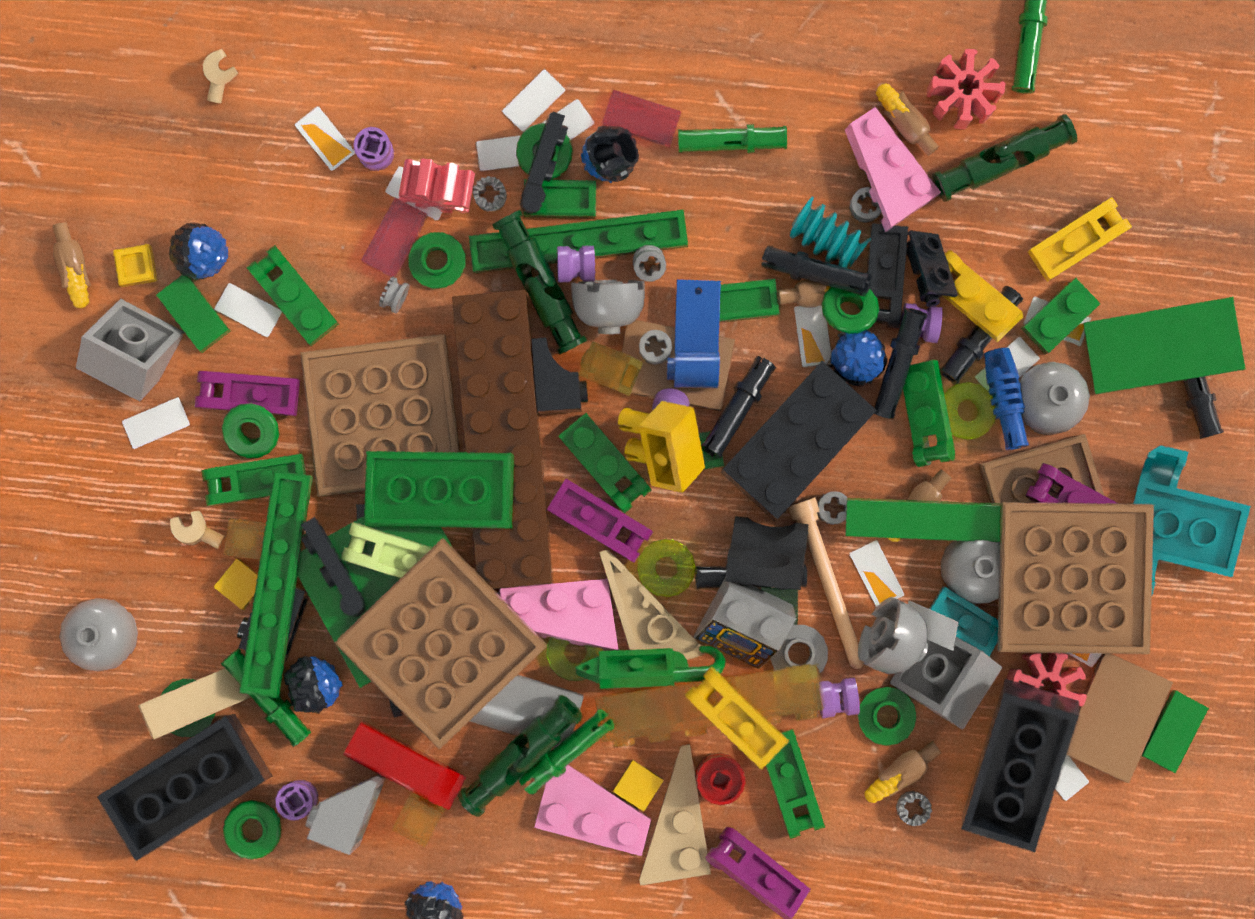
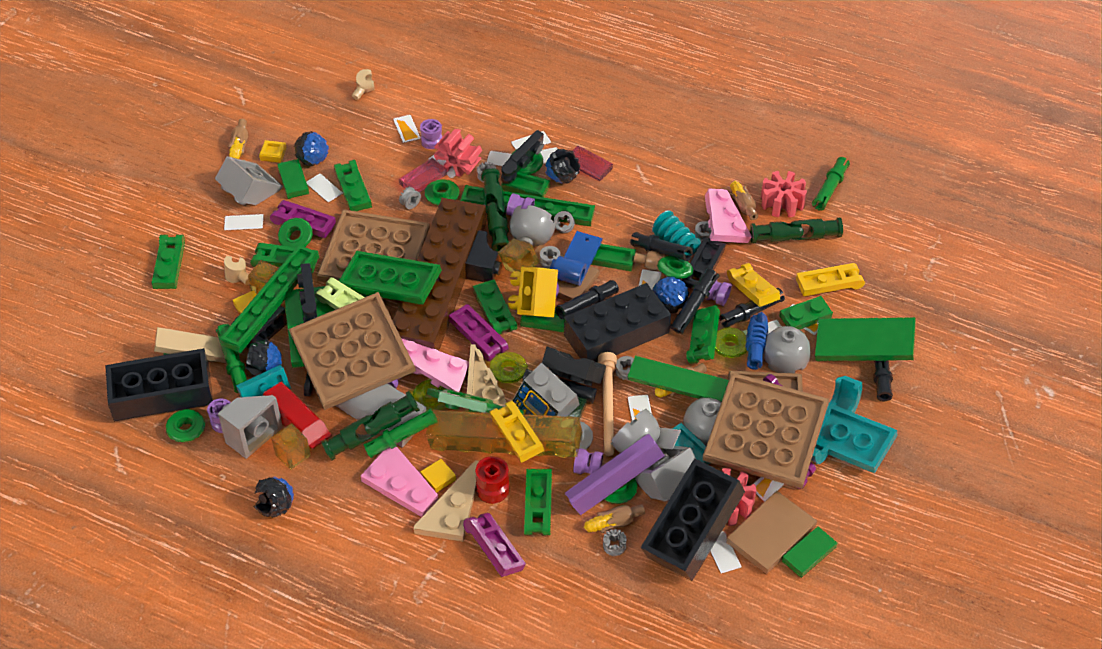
camera: 20 degrees right, 35 degrees down
light grey cylinder [59,598,138,672] -> none
green pin [678,124,787,153] -> none
black hinge [906,230,958,307] -> none
none -> green plate [151,235,185,289]
none -> teal plate [236,365,291,397]
none -> medium lavender panel [565,433,665,515]

